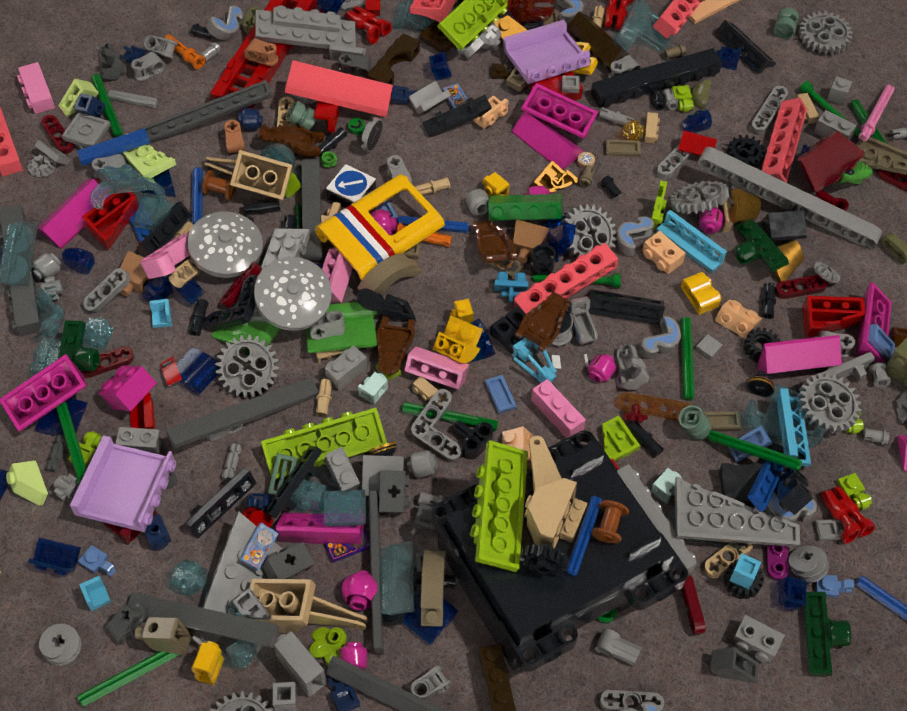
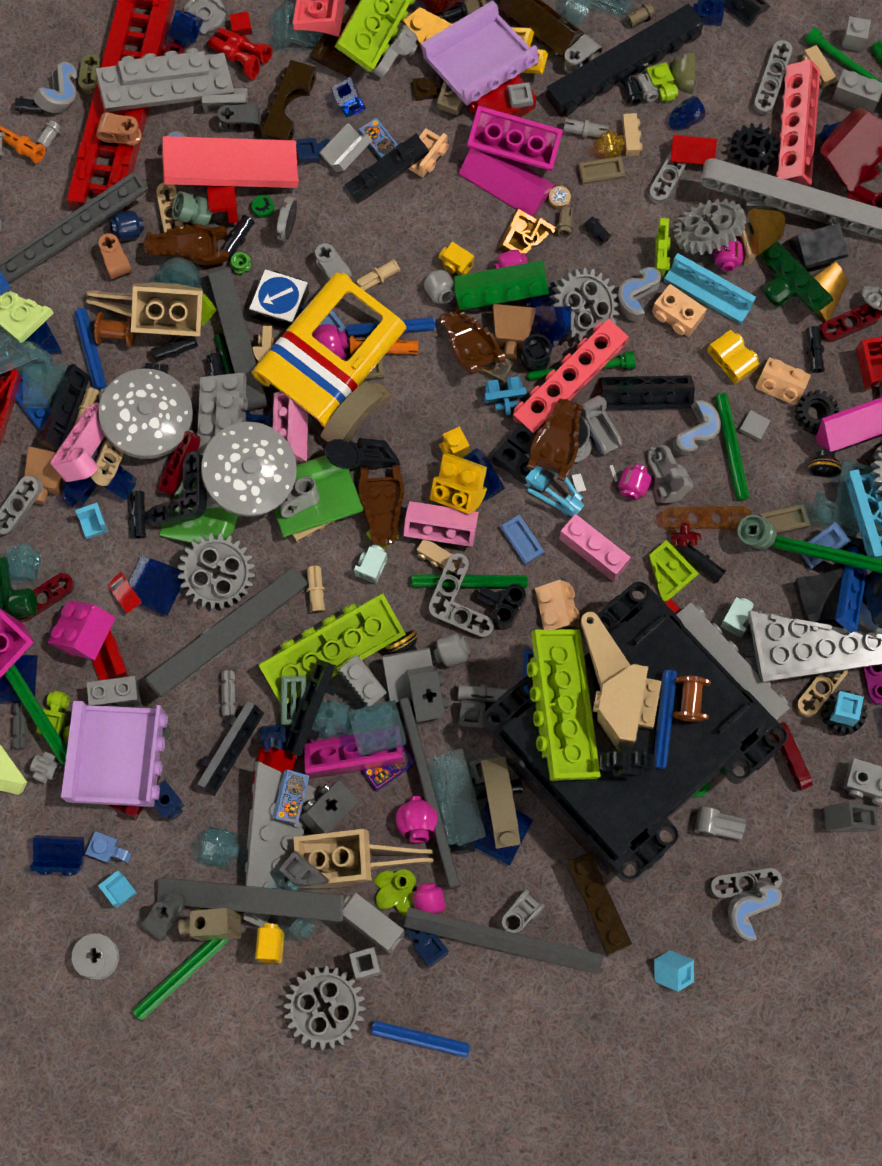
camera: 10 degrees left, 15 degrees up
light grey brick [325,345,367,391] -> none

